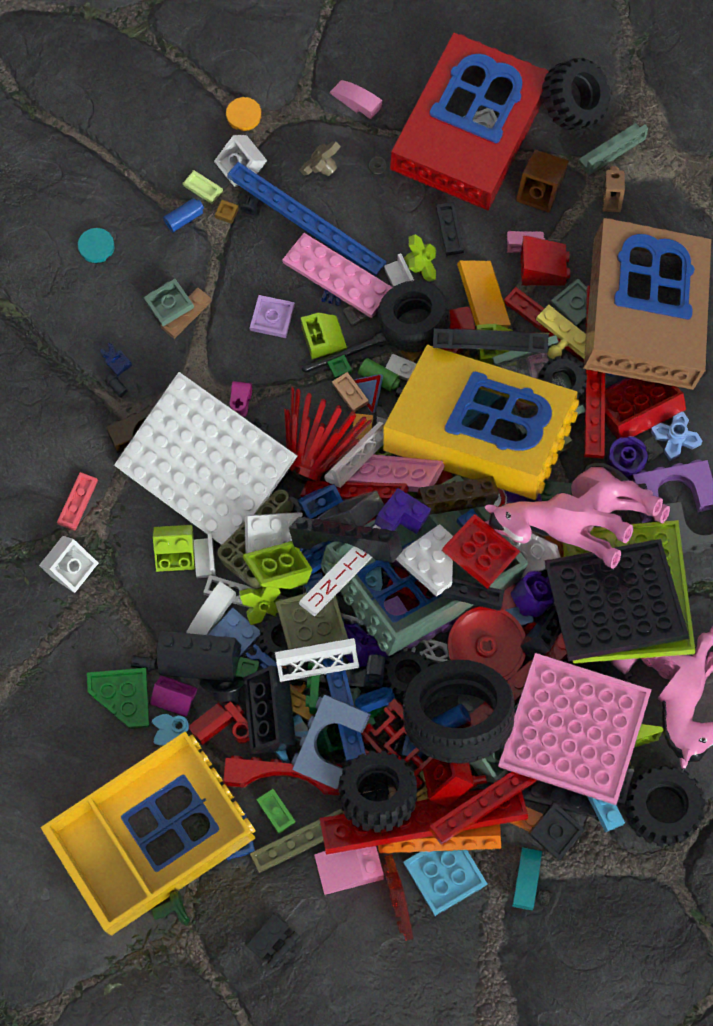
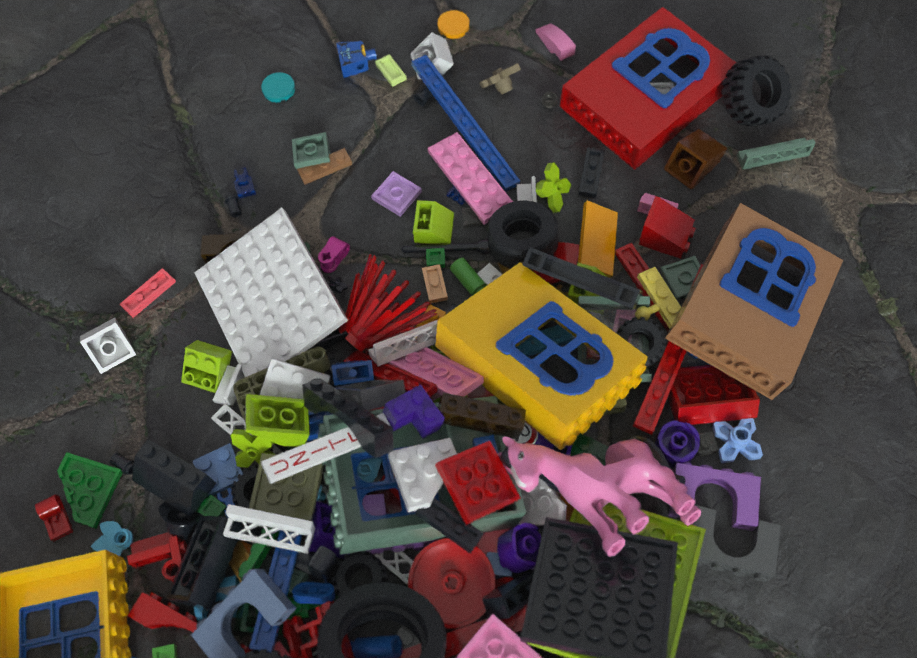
camera: 25 degrees right, 5 degrees down
magenta panel [150,676,198,716] -> none
blue brick [163,198,204,233] -> none
white slope [186,582,237,635] -> none
pearl gold plate [215,200,239,224] -> none
medium blue piece [354,374,383,413] -> none
medium nougat torso [602,166,625,212] -> none
none -> red plate [35,494,74,542]
none -> blue torso [336,41,377,78]

